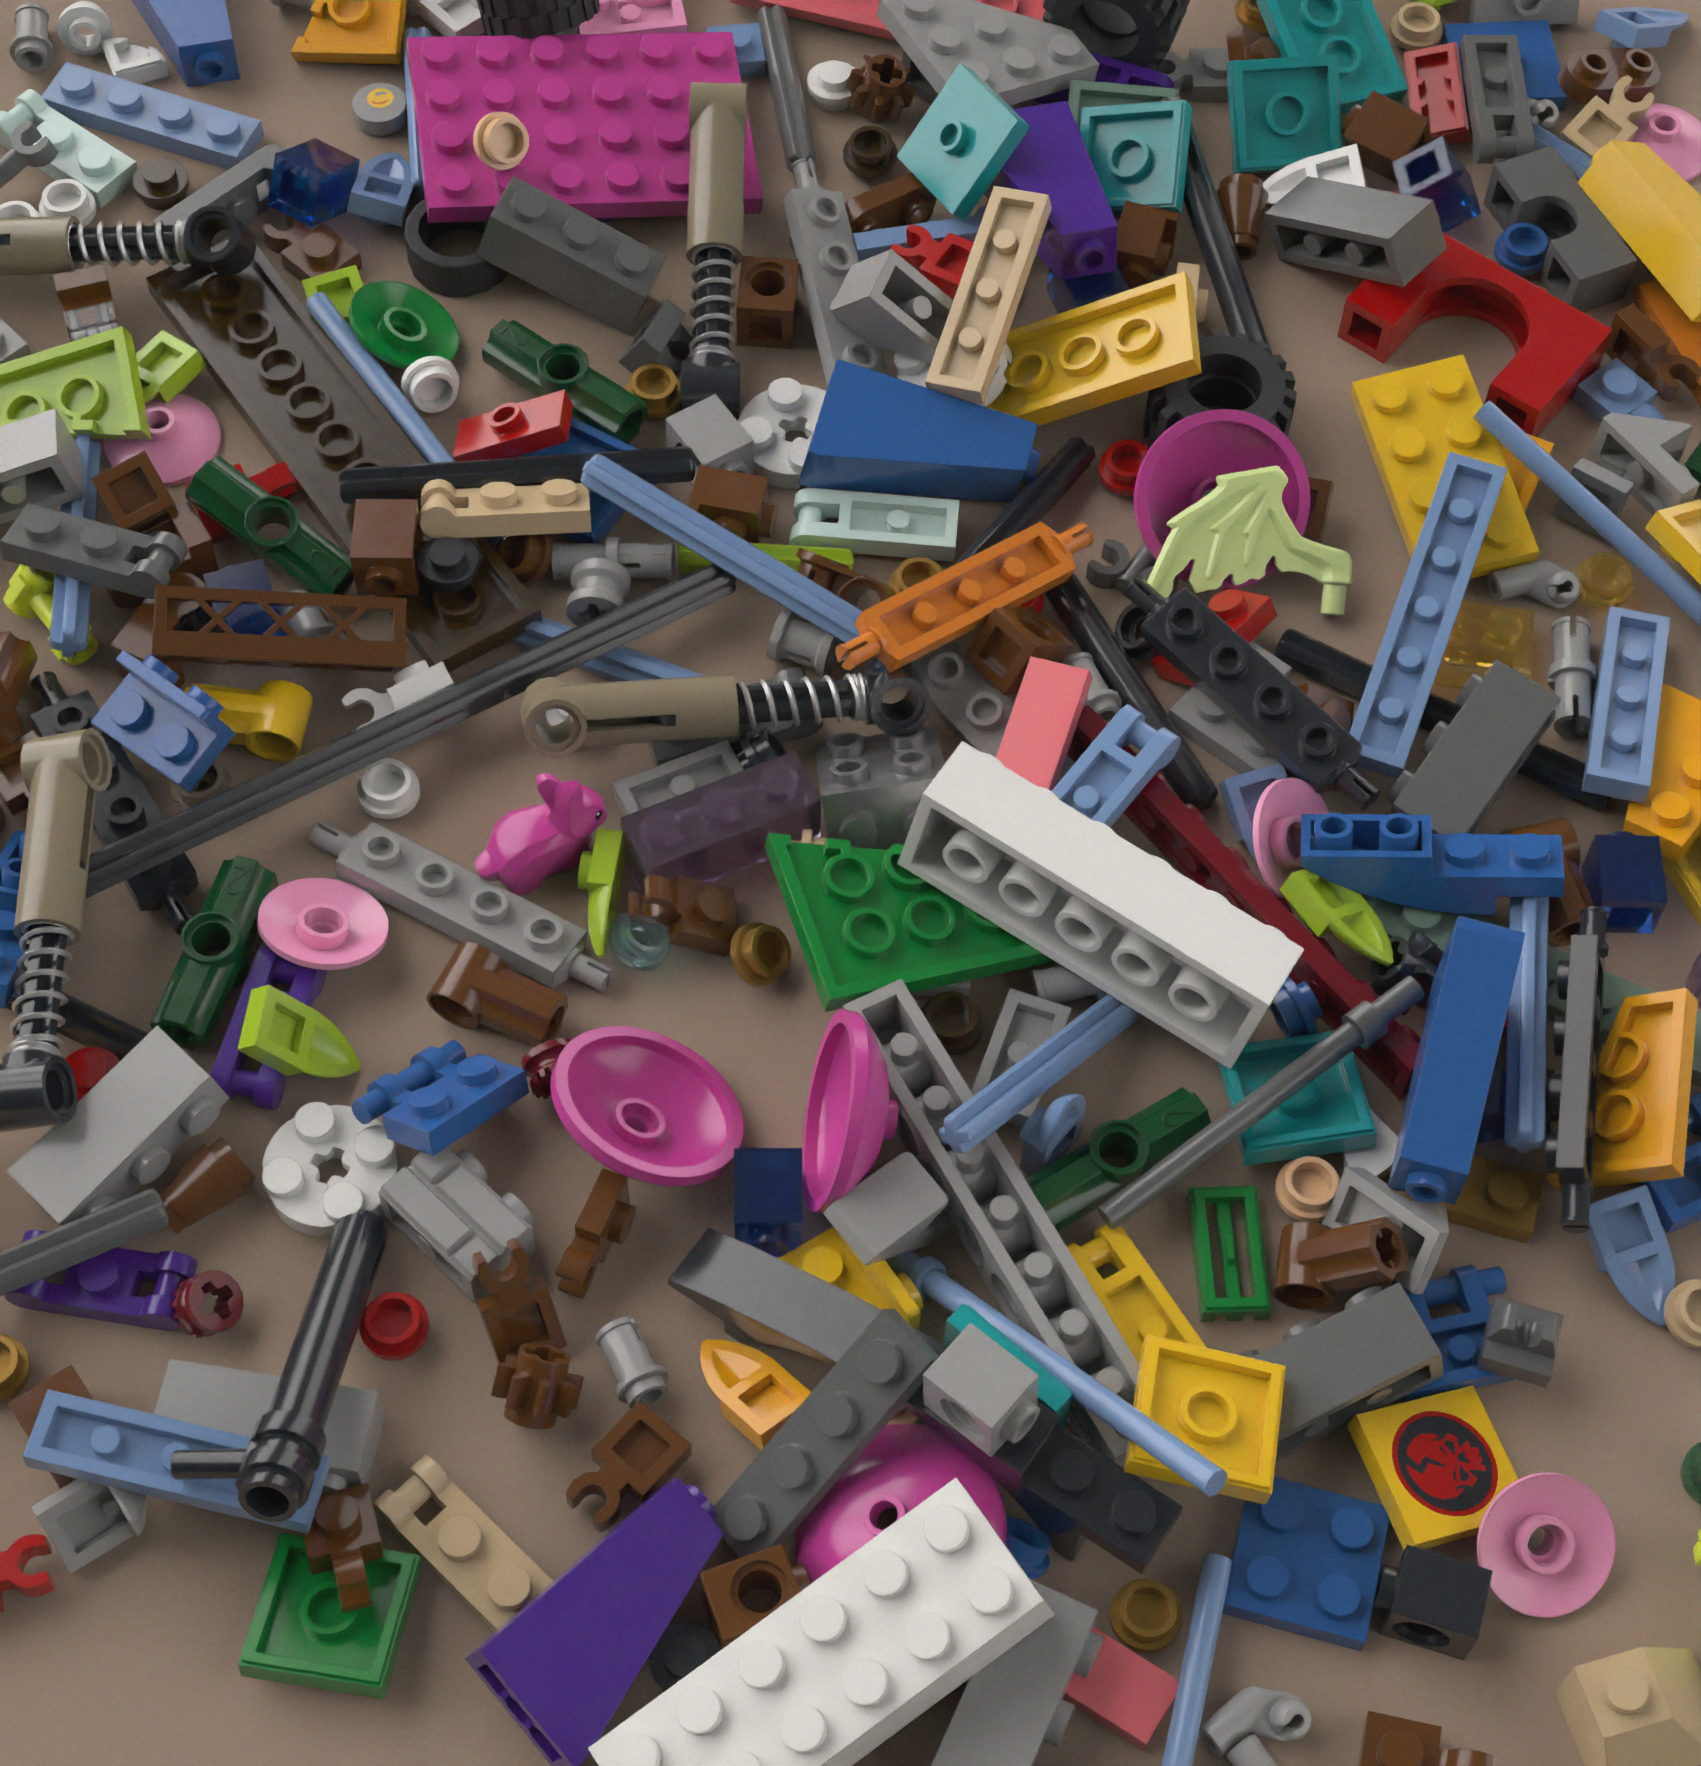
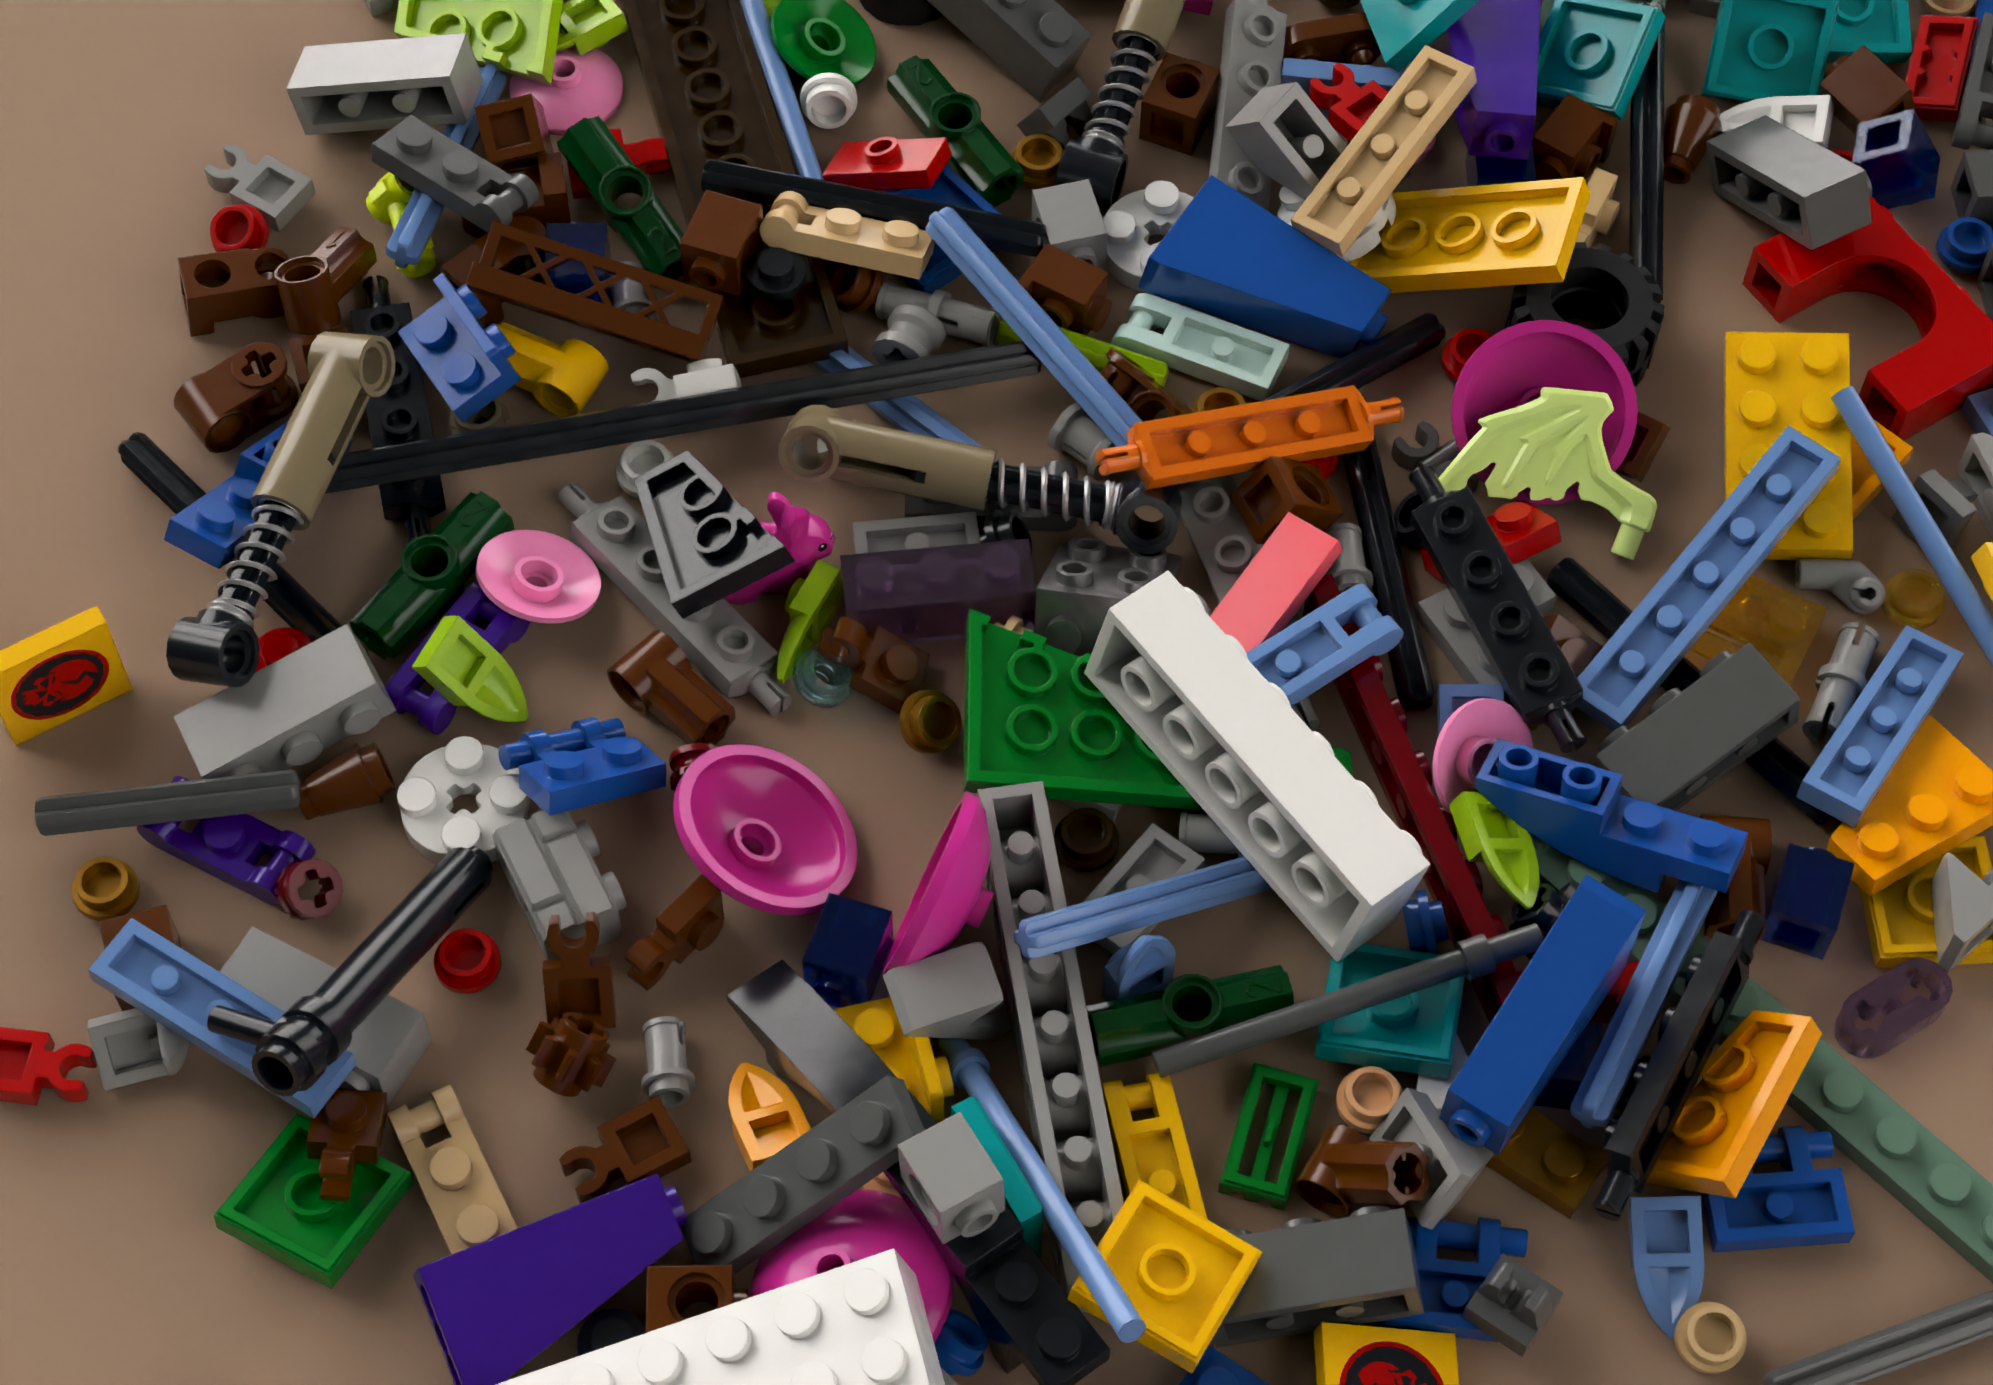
camera: 20 degrees right, 0 degrees up
none -> wing [633,450,795,619]

